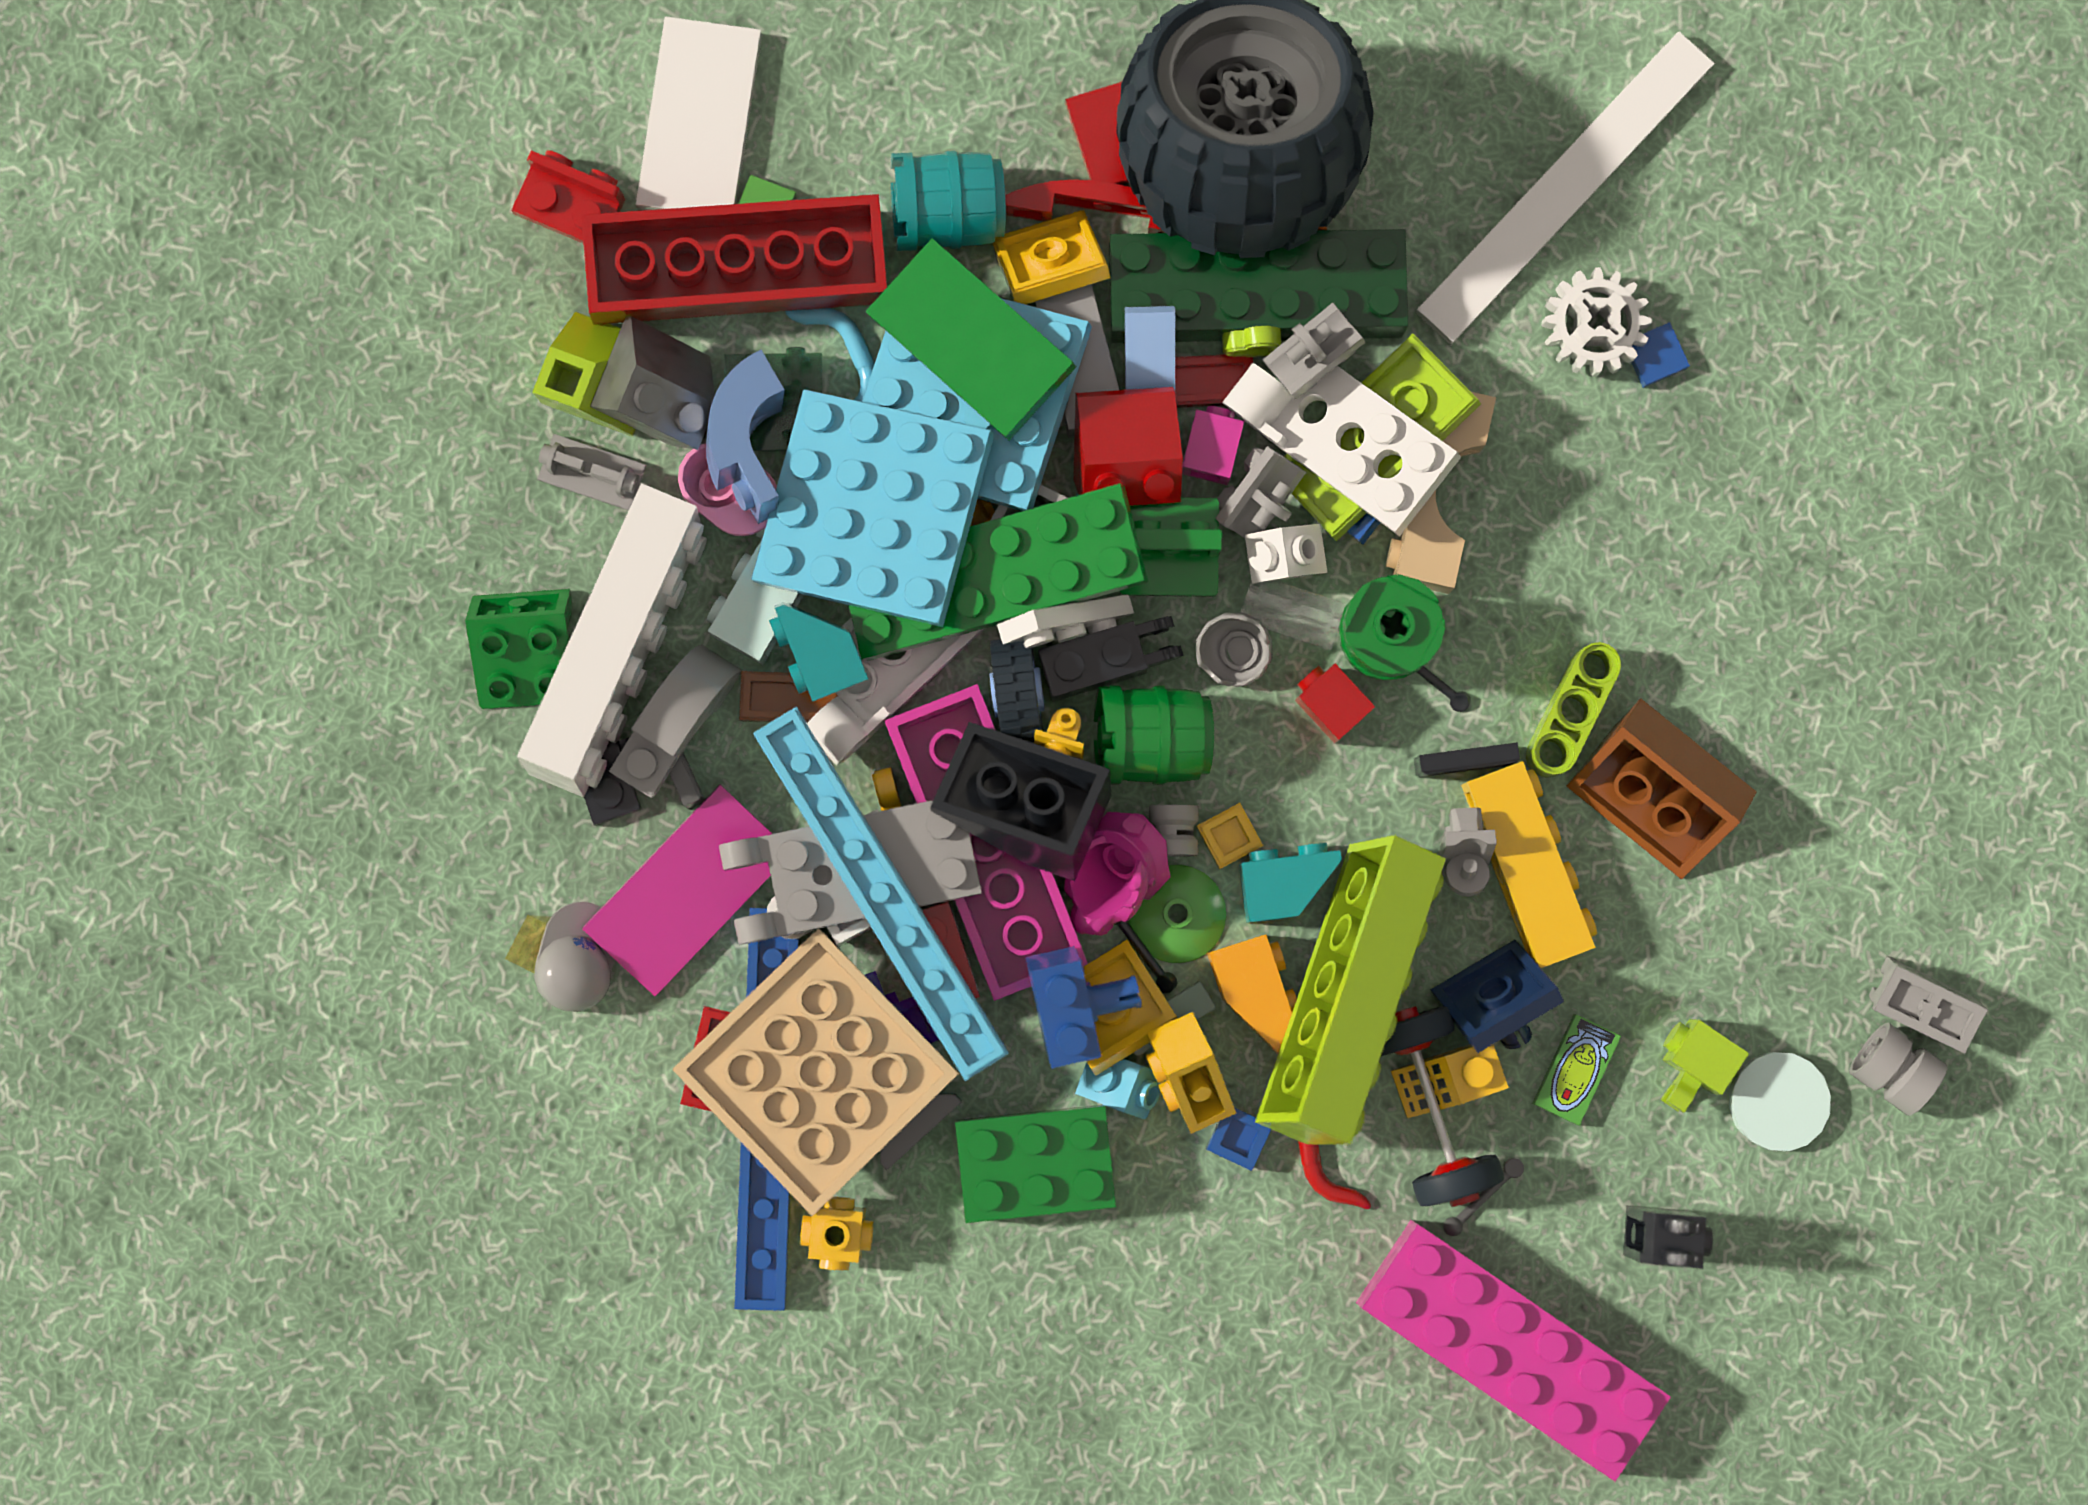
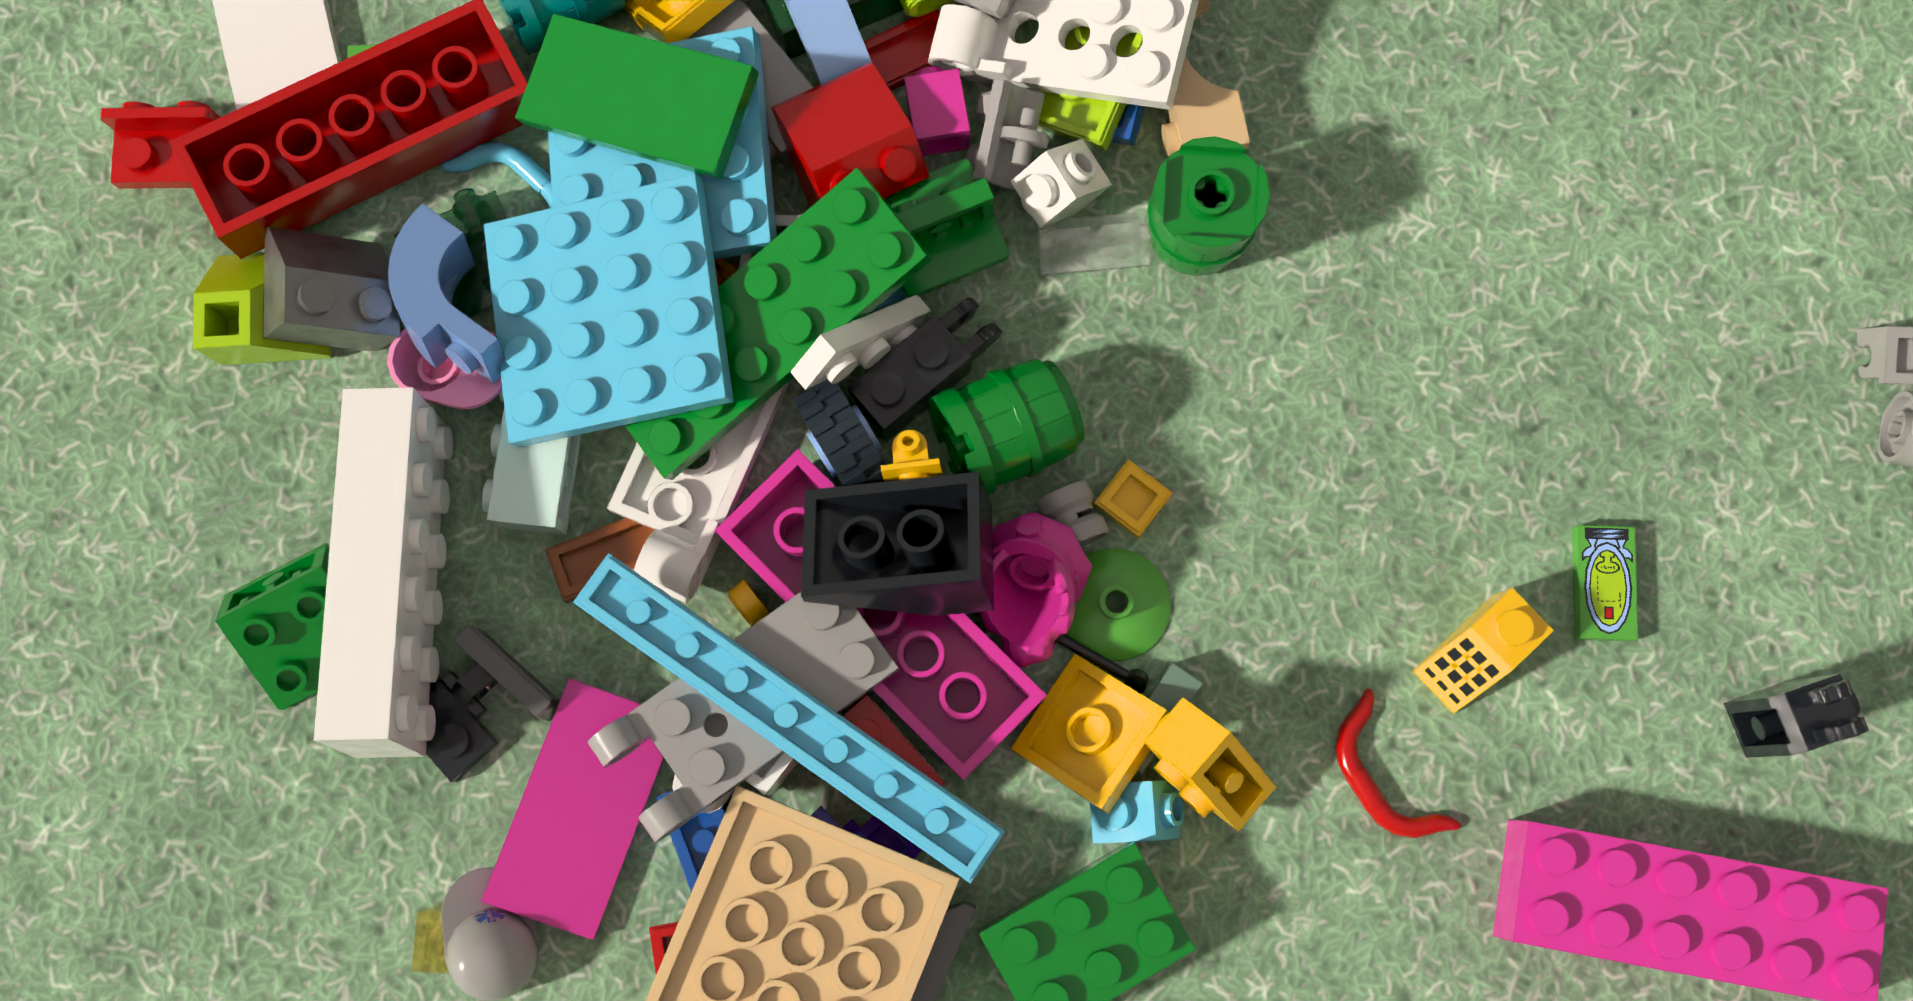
camera: 20 degrees left, 5 degrees down
light grey hinge [537,434,646,511] -> none
light grey arch [609,644,743,798] -> none
teal slope [769,602,868,702] -> none
blue brick [1025,946,1142,1068] -> none
light grey hair [1196,612,1273,687] -> none
blue plate [1206,1107,1271,1171] -> none
light orange slope [1207,934,1297,1054] -> none
teal slope [1239,843,1342,923] -> none
lime brick [1255,835,1446,1144] -> none
red brick [1295,663,1375,744] -> none
black axle [1381,1006,1504,1207] -> none
black tile [1414,742,1520,778] -> none
black hinge [1416,666,1471,712] -> none
dark blue tile [1430,940,1564,1053] -> none
light grey hips [1438,807,1497,897] -> none
dark grey hinge [1443,1158,1524,1236] -> none
yellow brick [1461,761,1597,968] -> none
lime beam [1525,642,1621,778] -> none
dark orange slope [1566,698,1757,880] -> none
lime brick [1660,1019,1749,1113] -> none
light aqua tile [1729,1052,1831,1151] -> none

